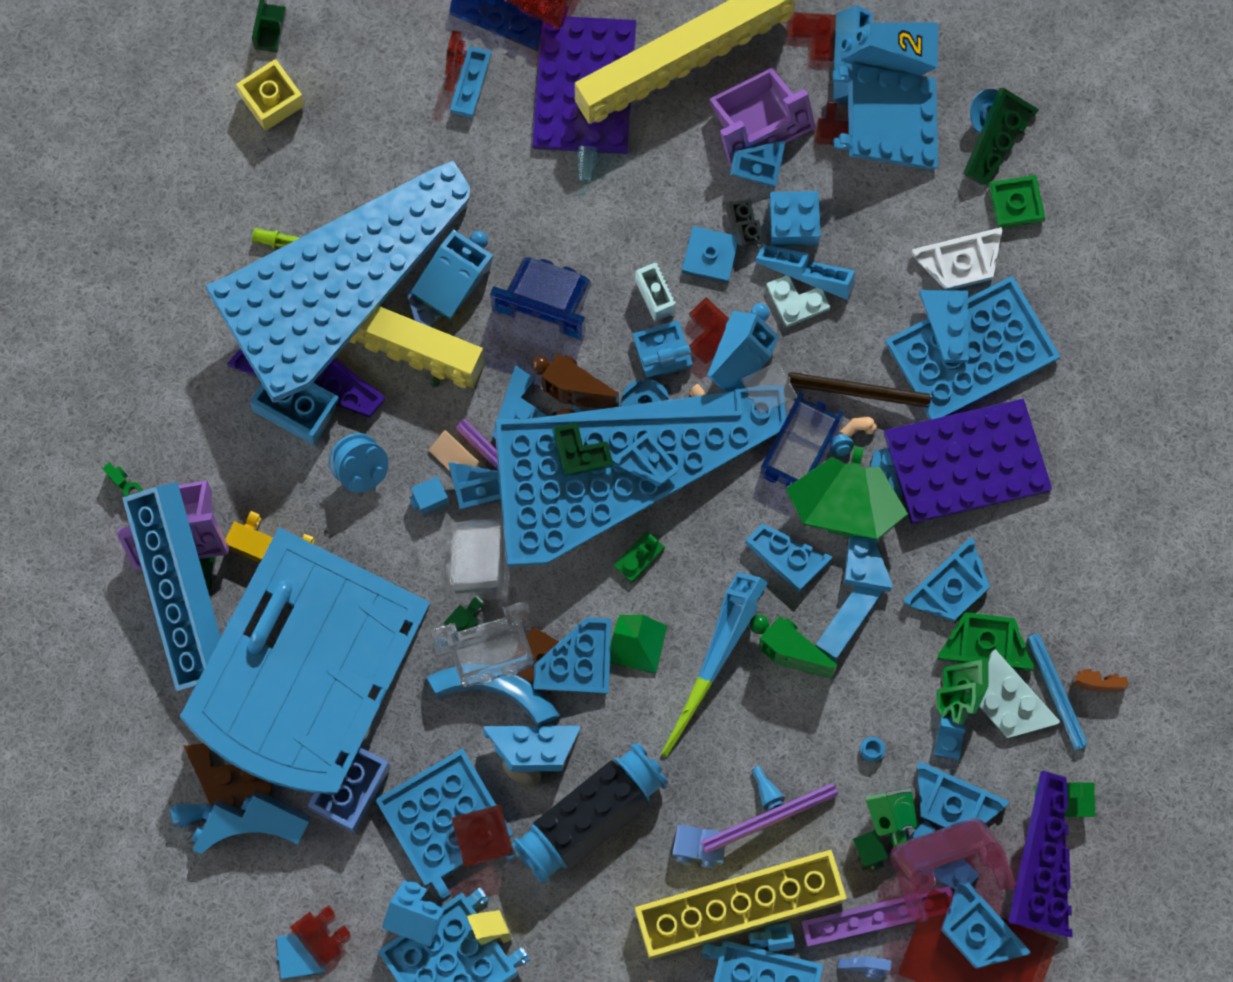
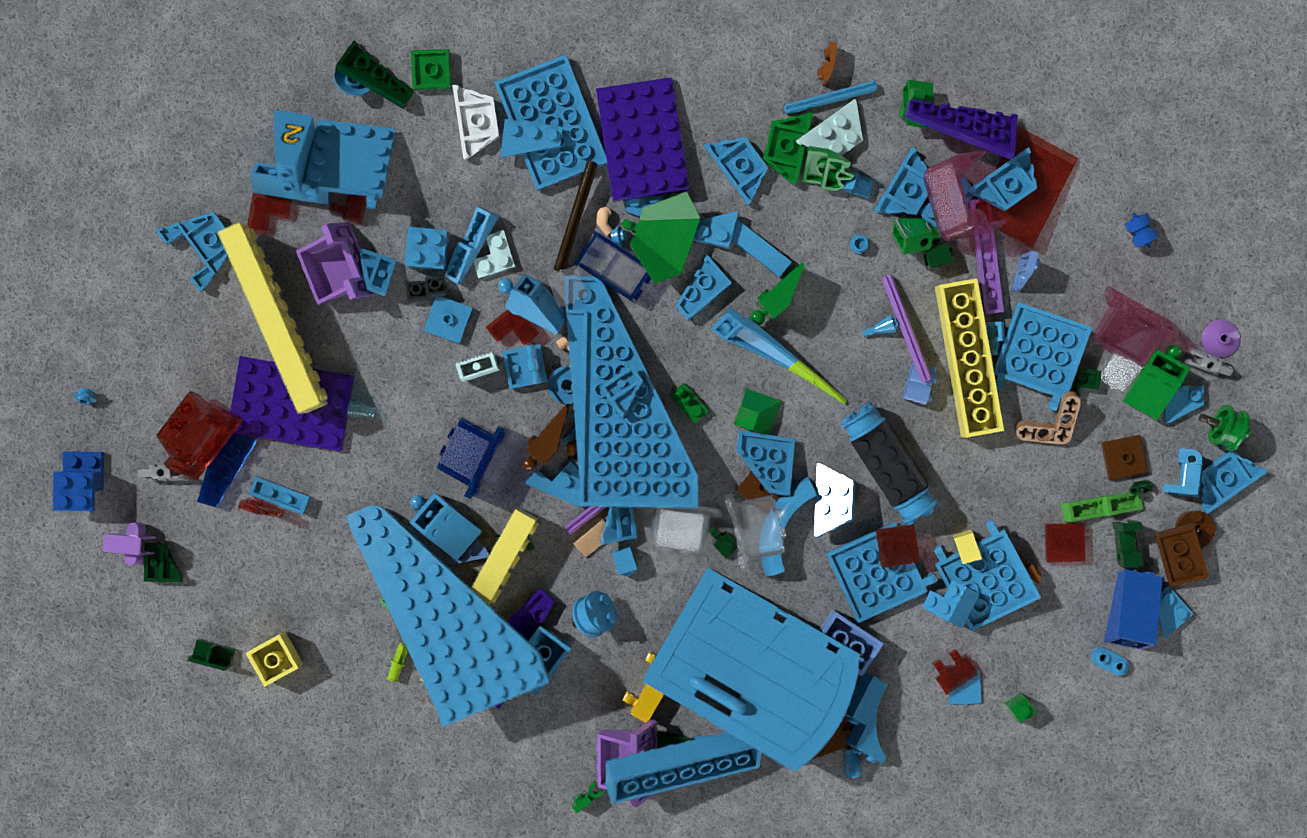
camera: 90 degrees left, 15 degrees up
dark green plate [552,423,613,477] -> none

